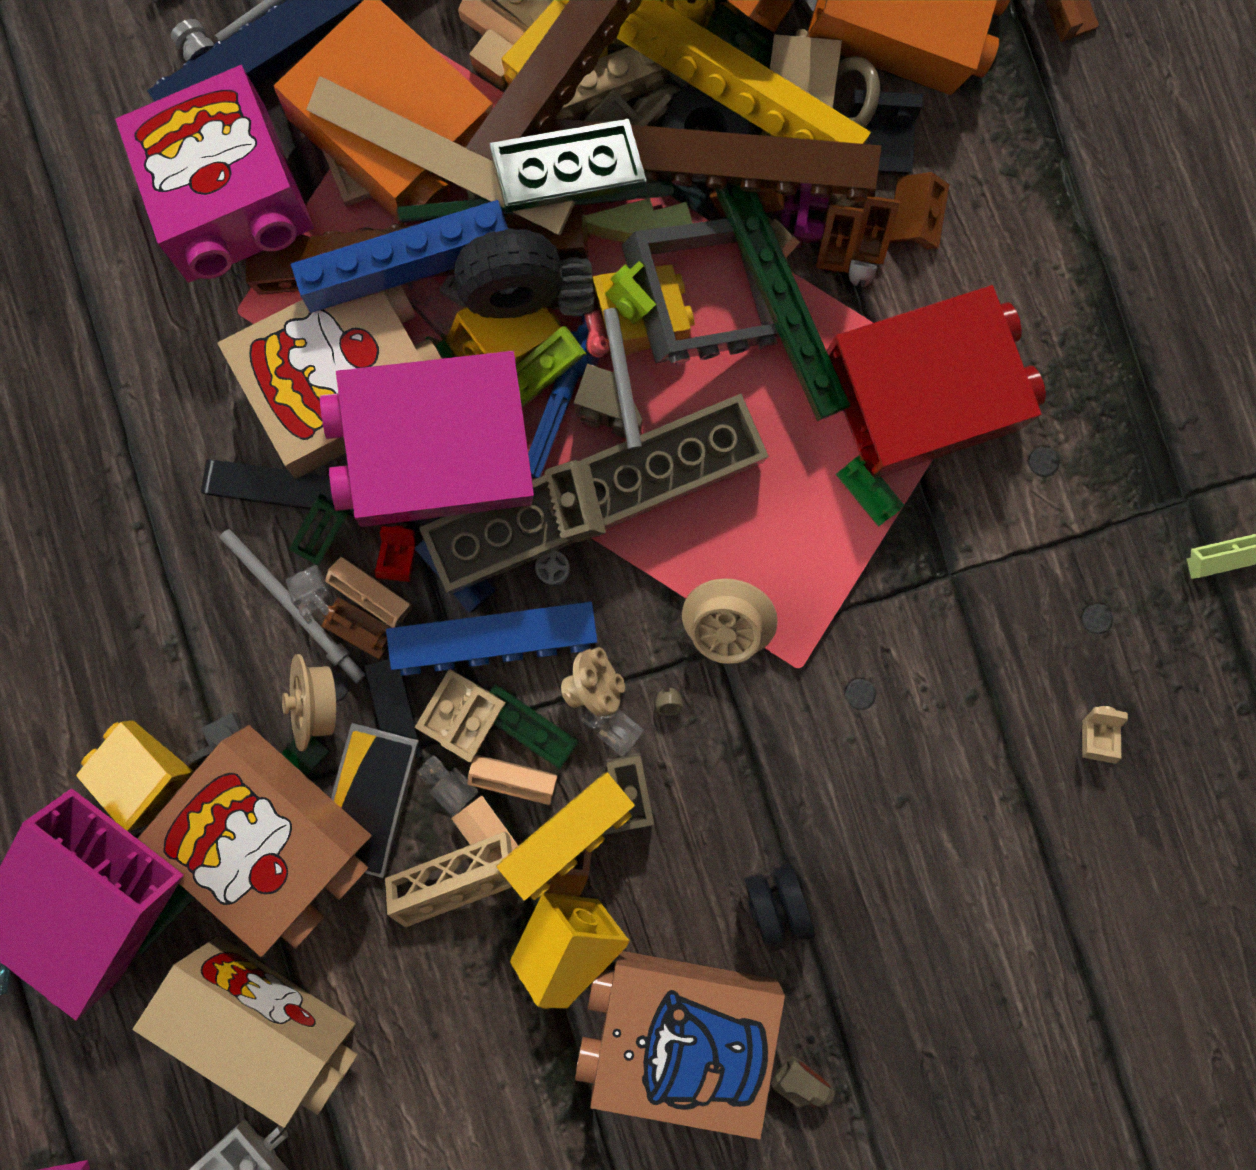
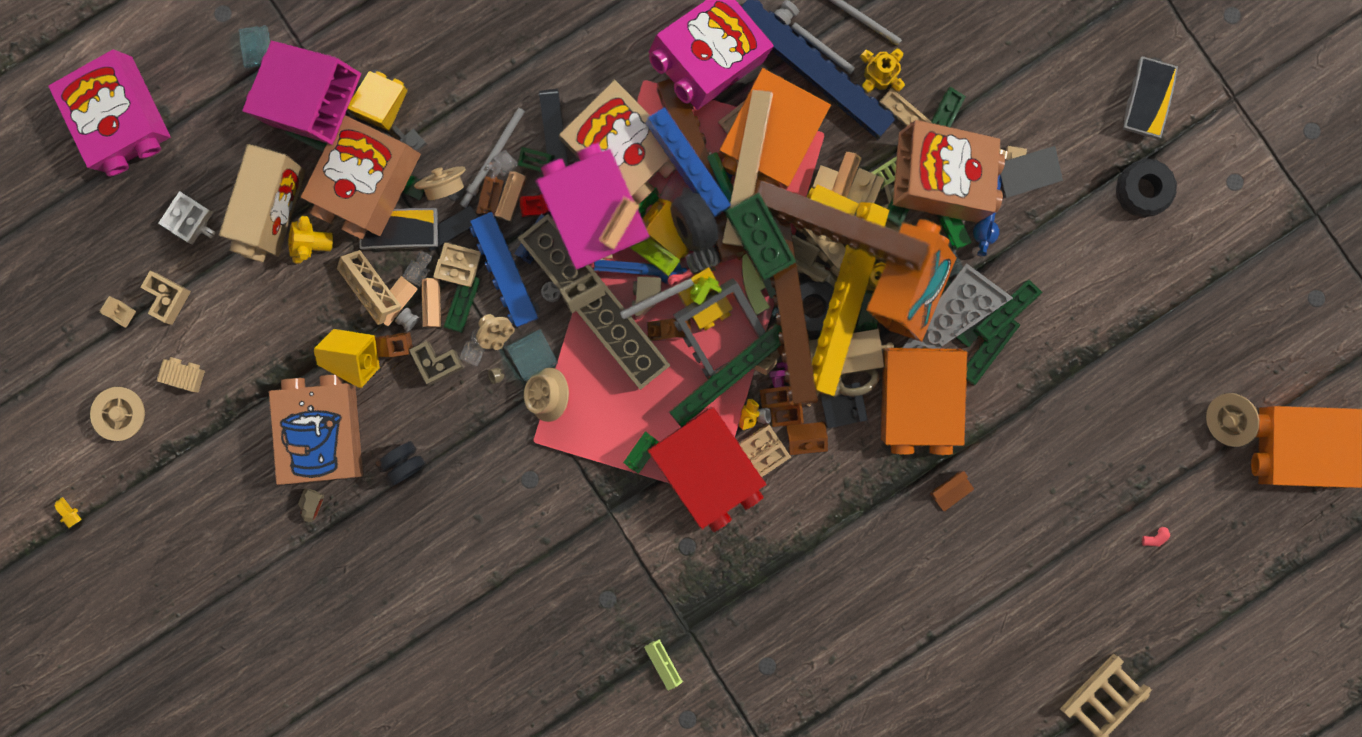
camera: 75 degrees right, 0 degrees up
yellow brick [496,772,635,901] -> none
tan bracket [1082,706,1128,764] -> none
none -> yellow piece [288,216,333,264]
none -> light grey wheel [395,308,419,332]
none -> clear light blue tile [507,329,558,381]
none -> light nougat piece [599,197,639,249]
none -> dark orange slope [647,318,691,341]
none -> yellow piece [739,399,760,430]
none -> tan slope [739,423,791,477]

